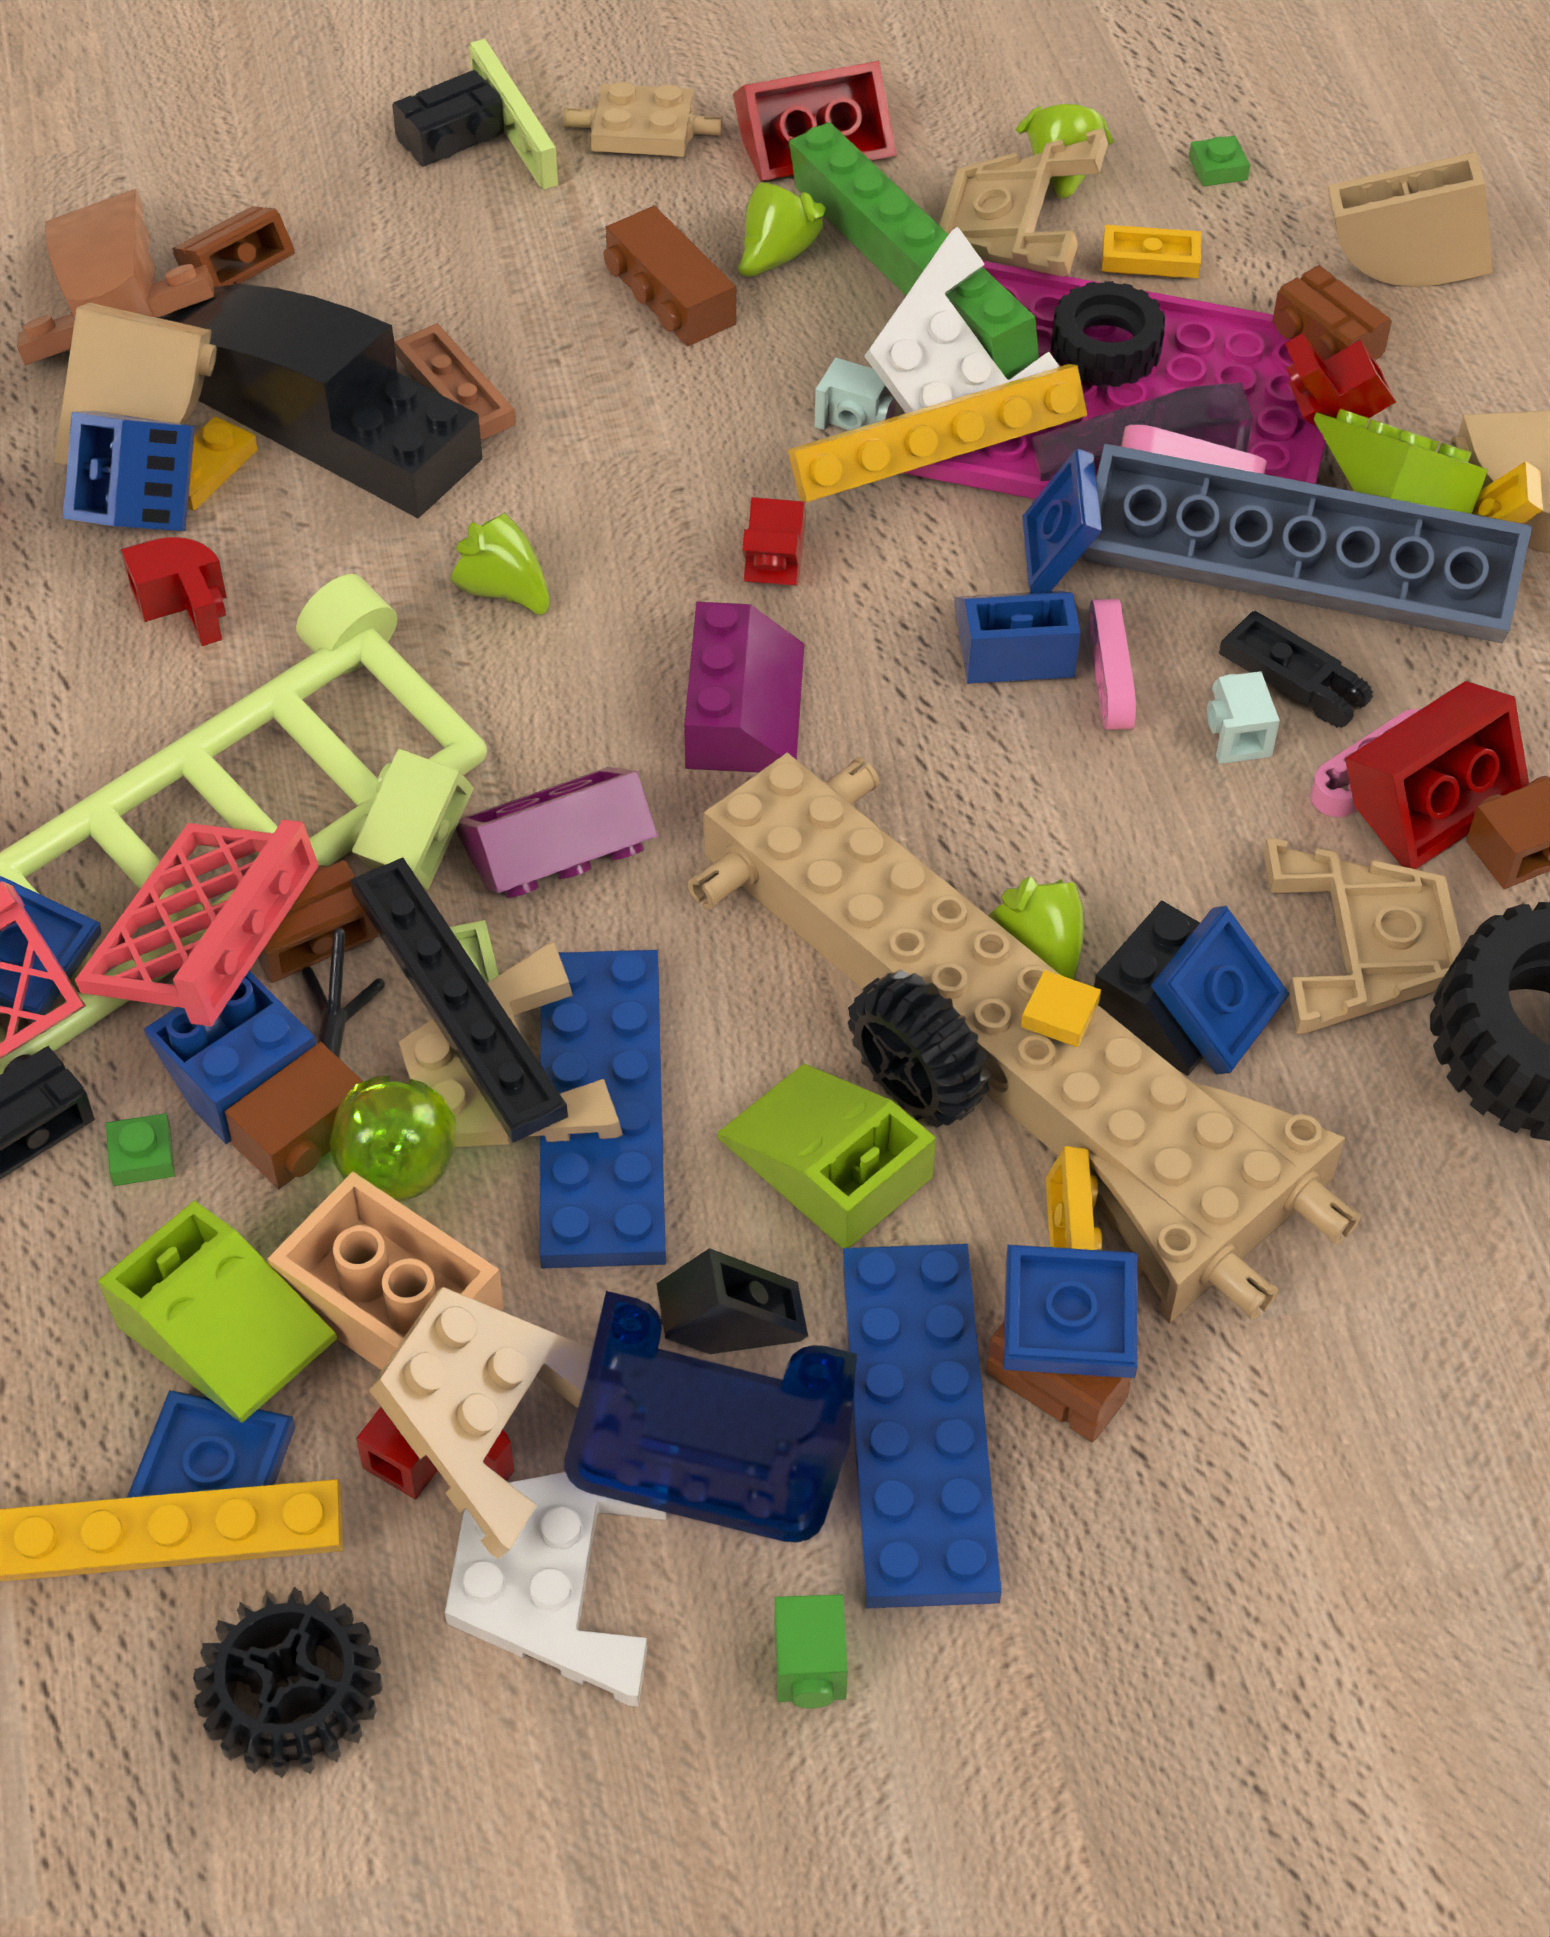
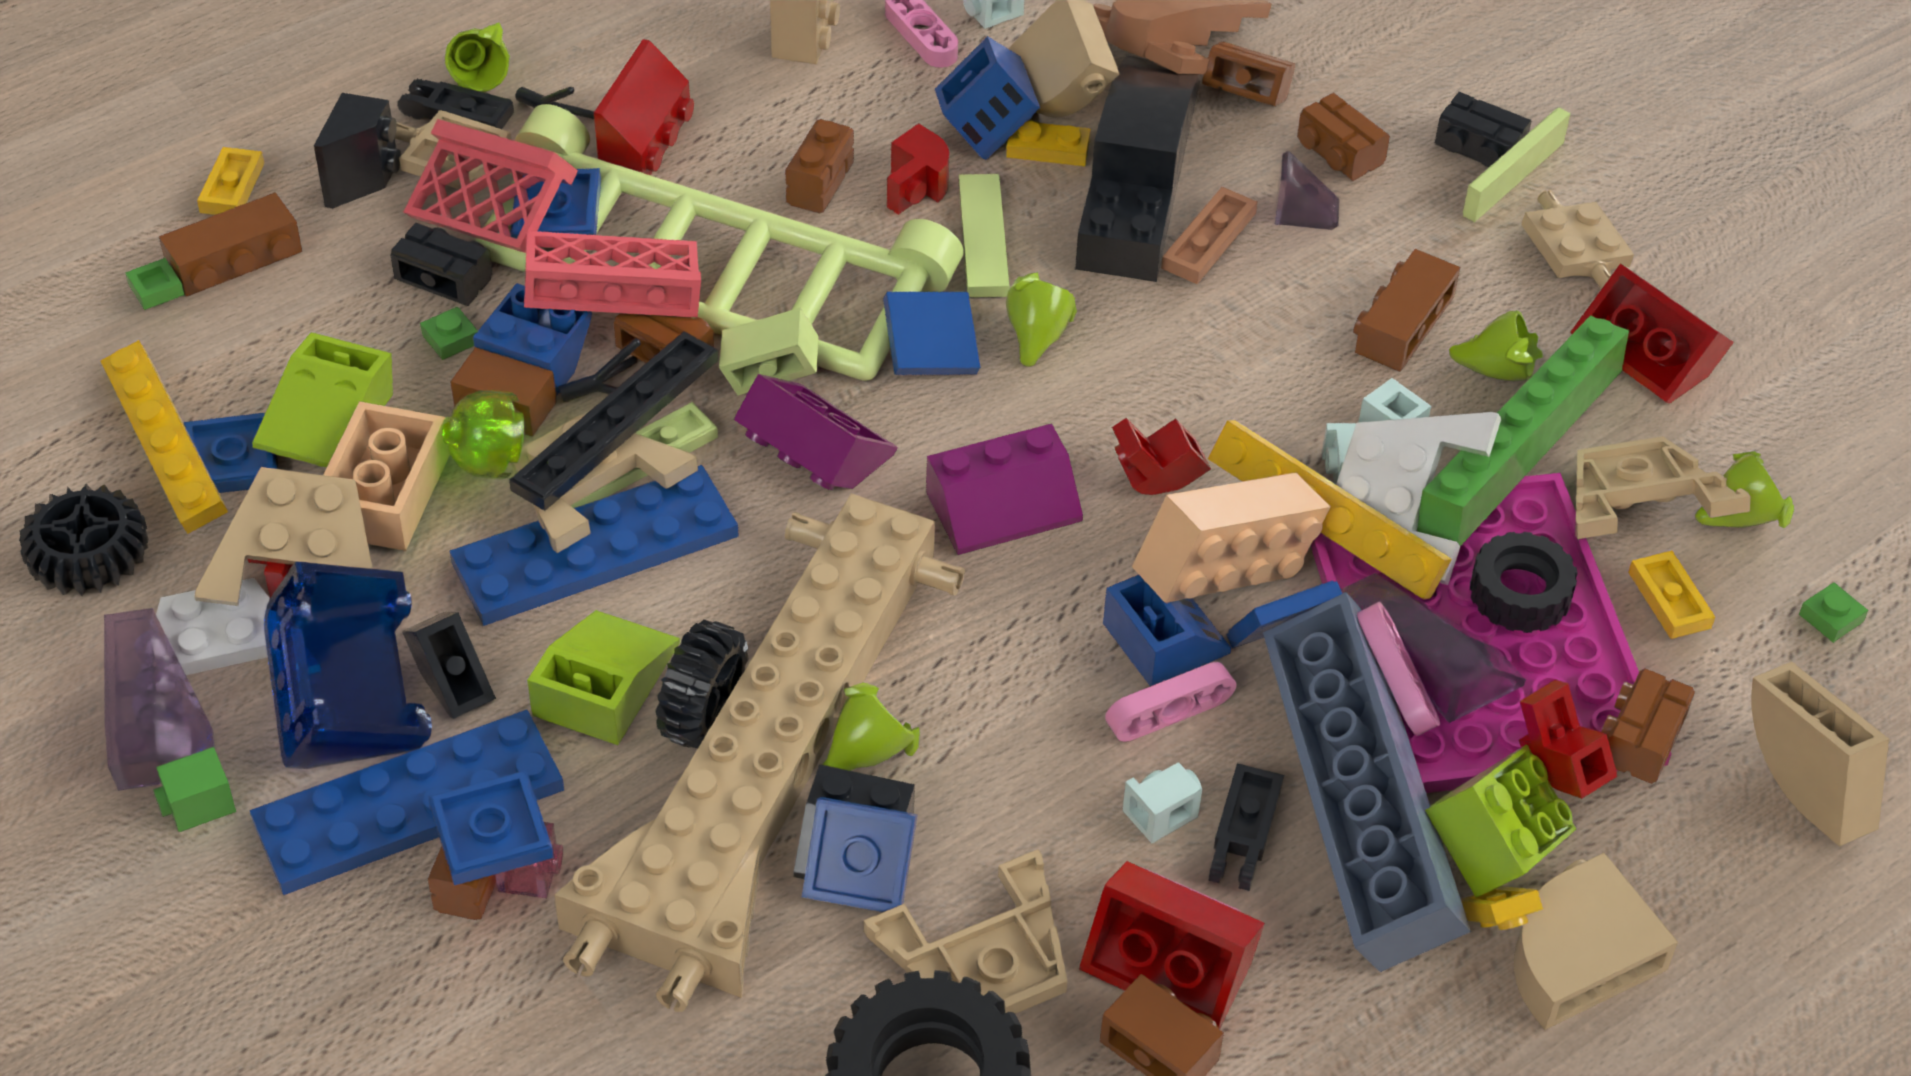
camera: 65 degrees right, 5 degrees down
yellow tile [1021,970,1101,1047] -> none
yellow plate [1045,1146,1102,1250] -> none
none -> clear purple wedge [104,608,215,791]
none -> dark orange brick [785,119,854,214]
none -> blue tile [883,292,981,375]
none -> yellowish green tile [958,174,1010,297]
none -> light nougat brick [1132,473,1330,603]
none -> slope [1275,151,1339,230]
none -> dark orange brick [1297,92,1390,181]
none -> light aqua brick [1358,378,1431,423]

